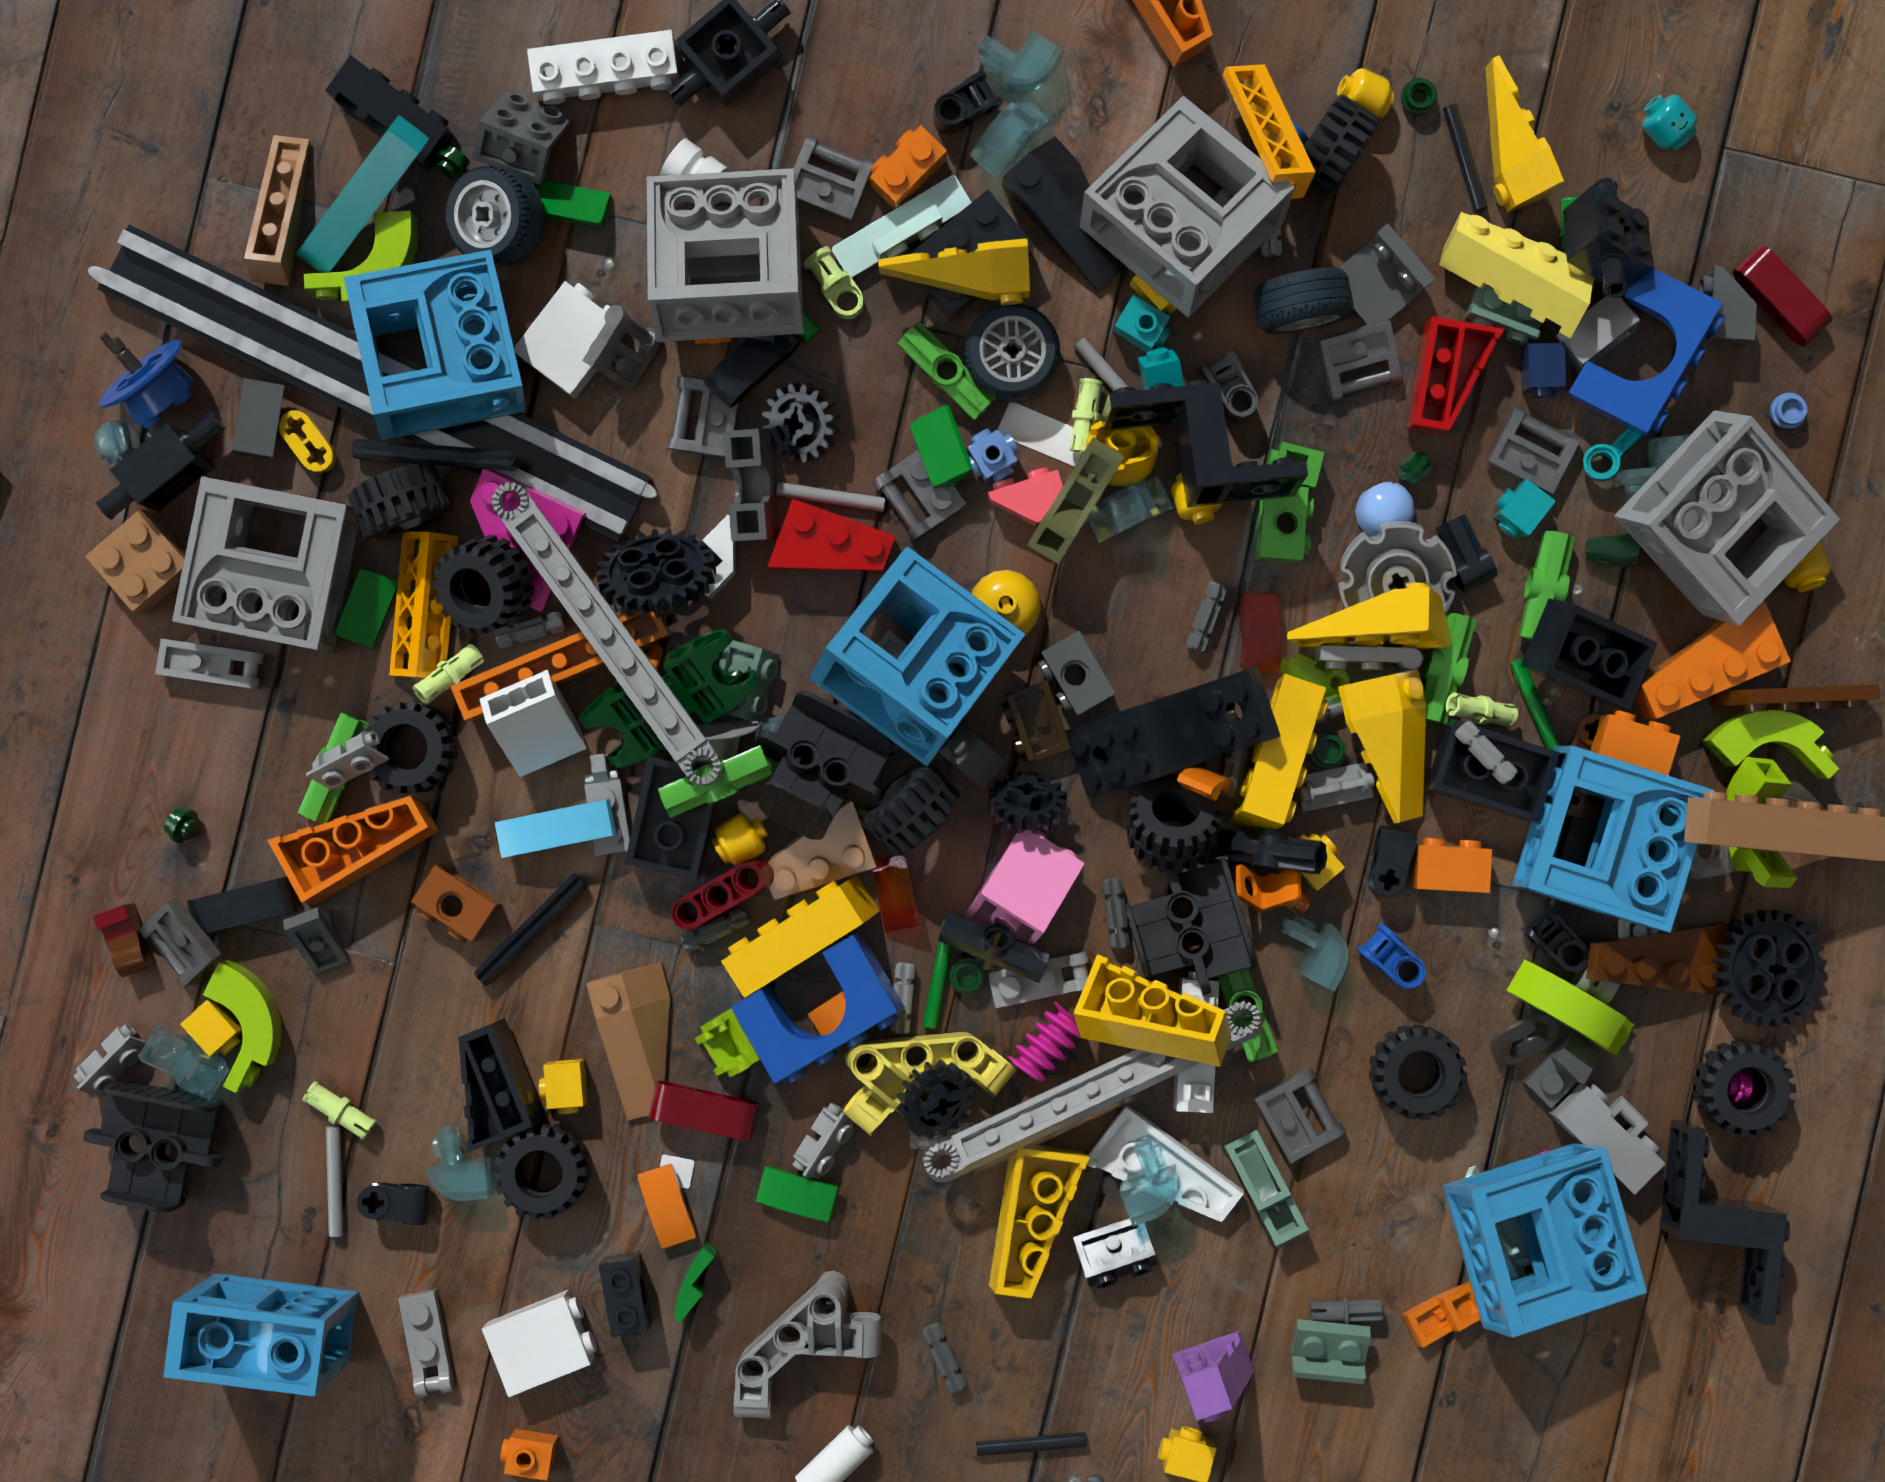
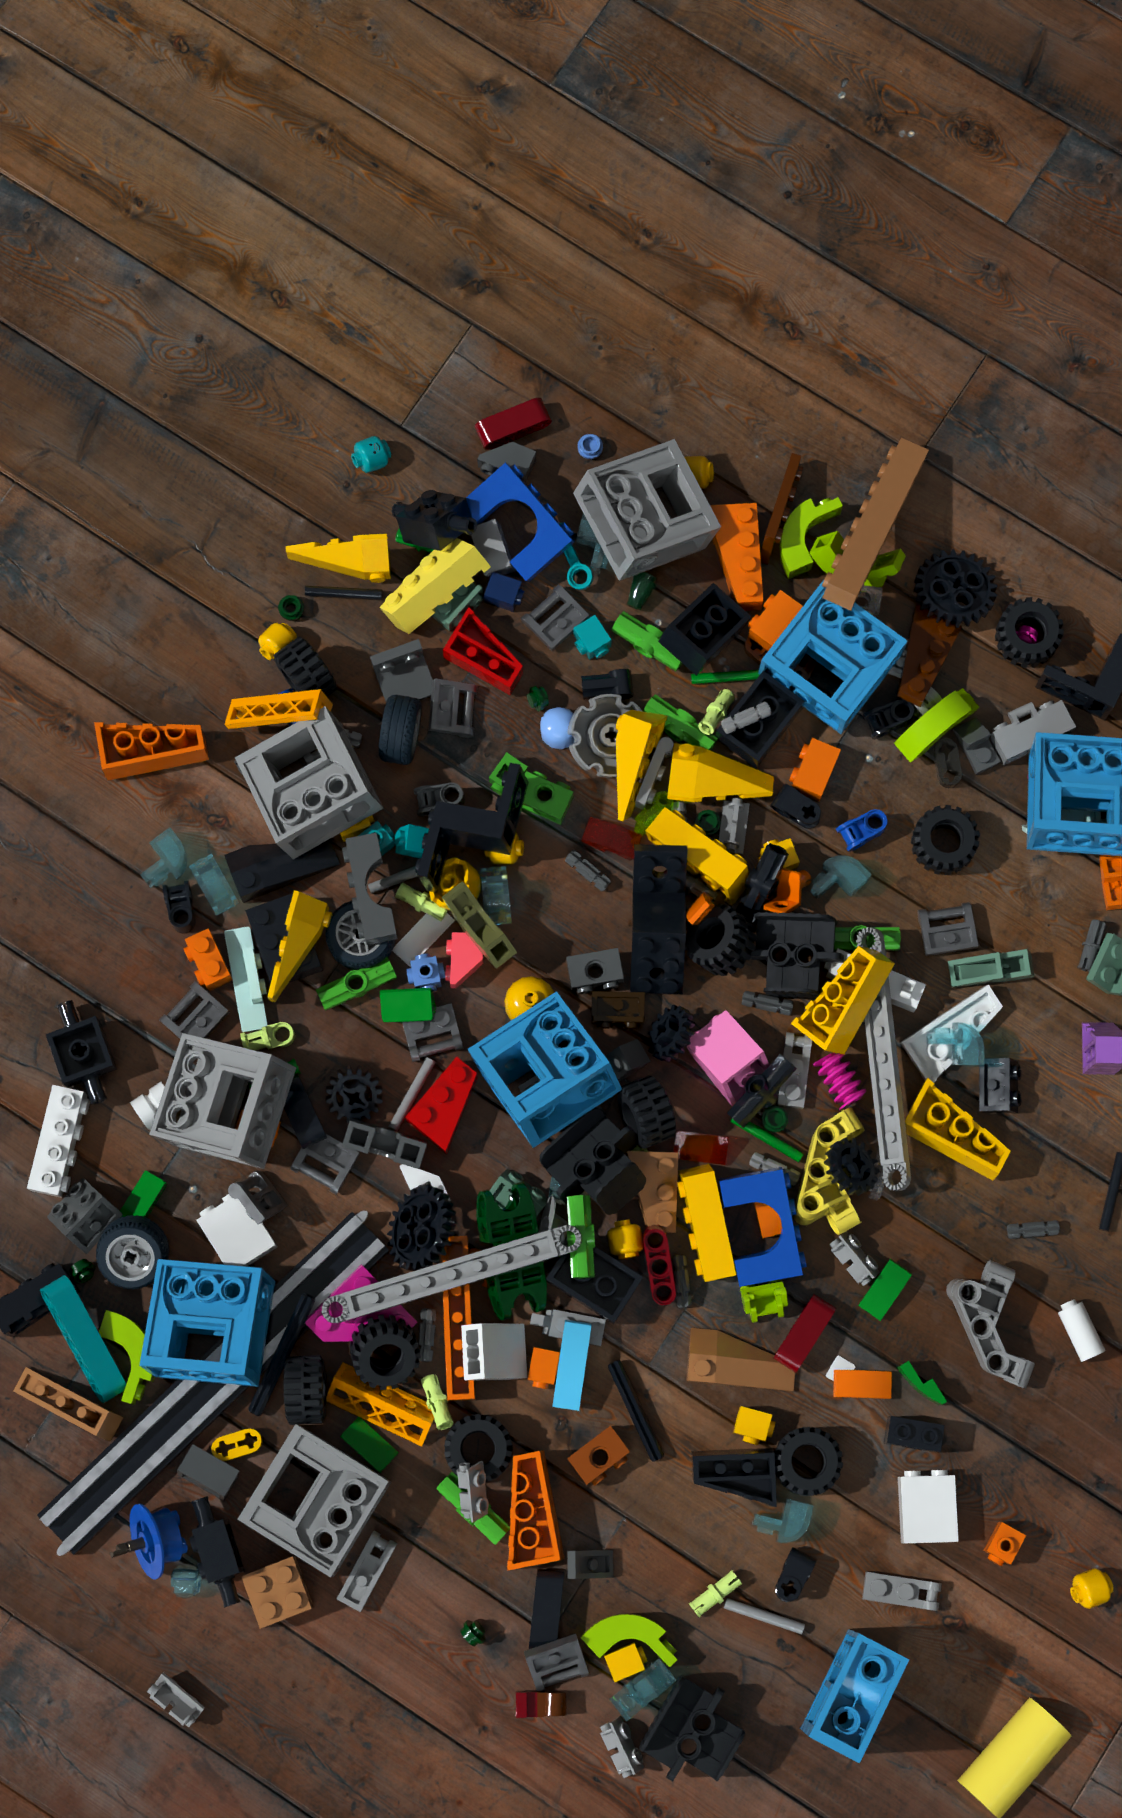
camera: 70 degrees left, 10 degrees down
none -> dark grey arch [342,833,398,945]
none -> orange brick [528,1347,560,1389]

